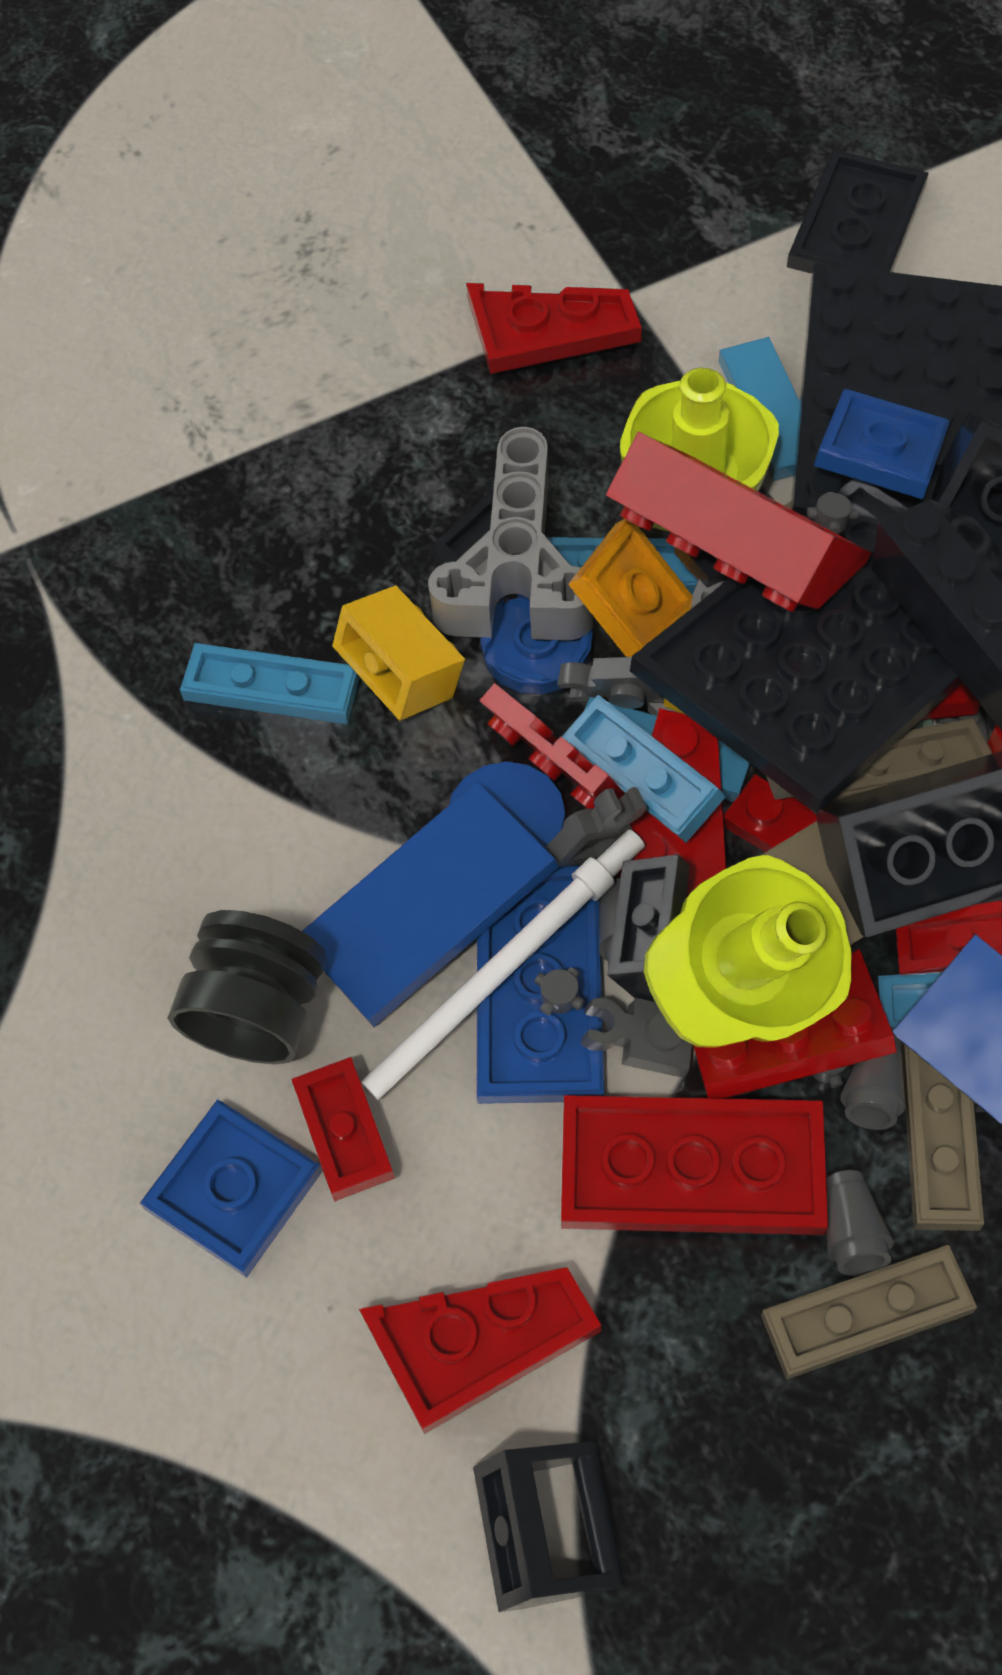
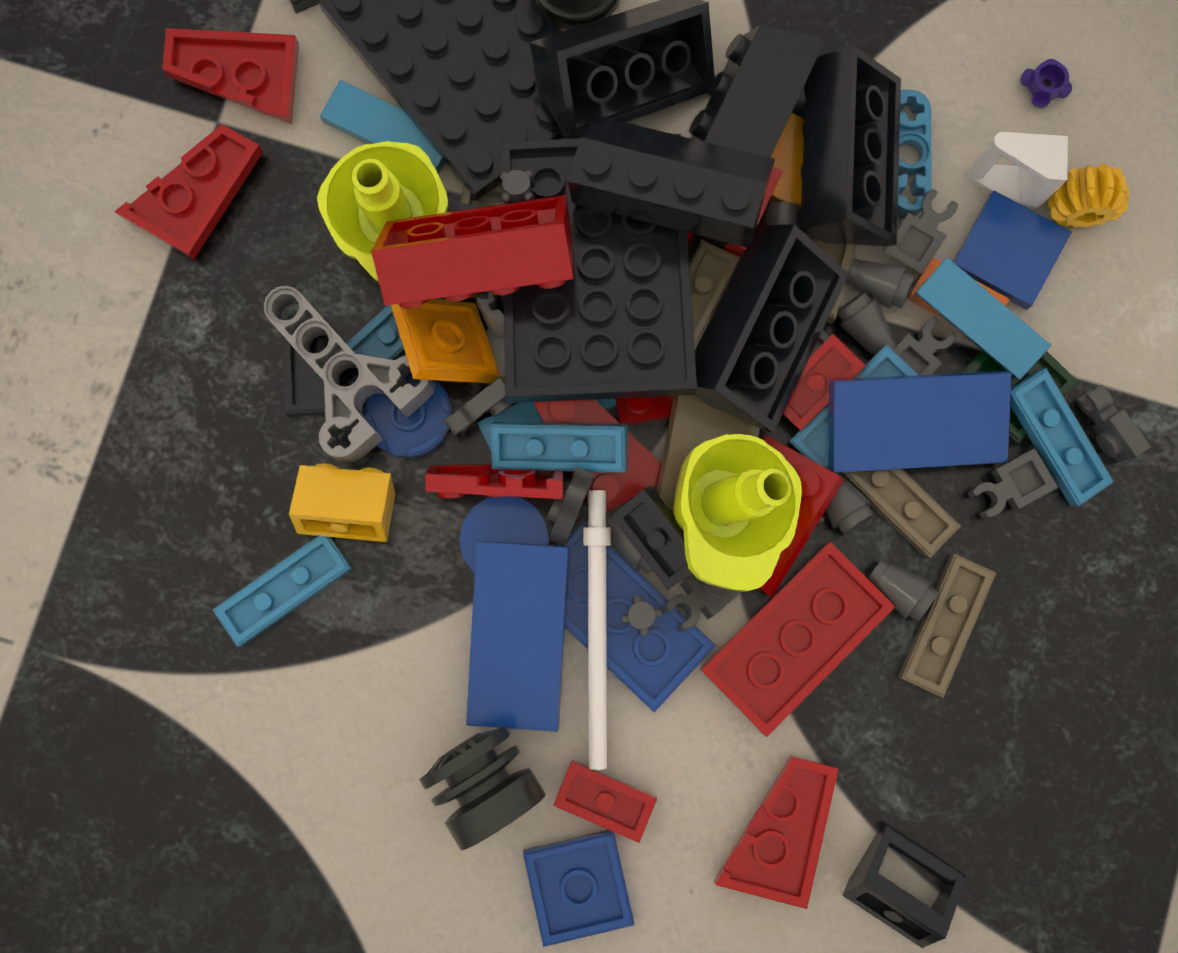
camera: 50 degrees left, 20 degrees up
blue tile [814,389,950,499] -> none
none -> red wing [162,28,299,124]

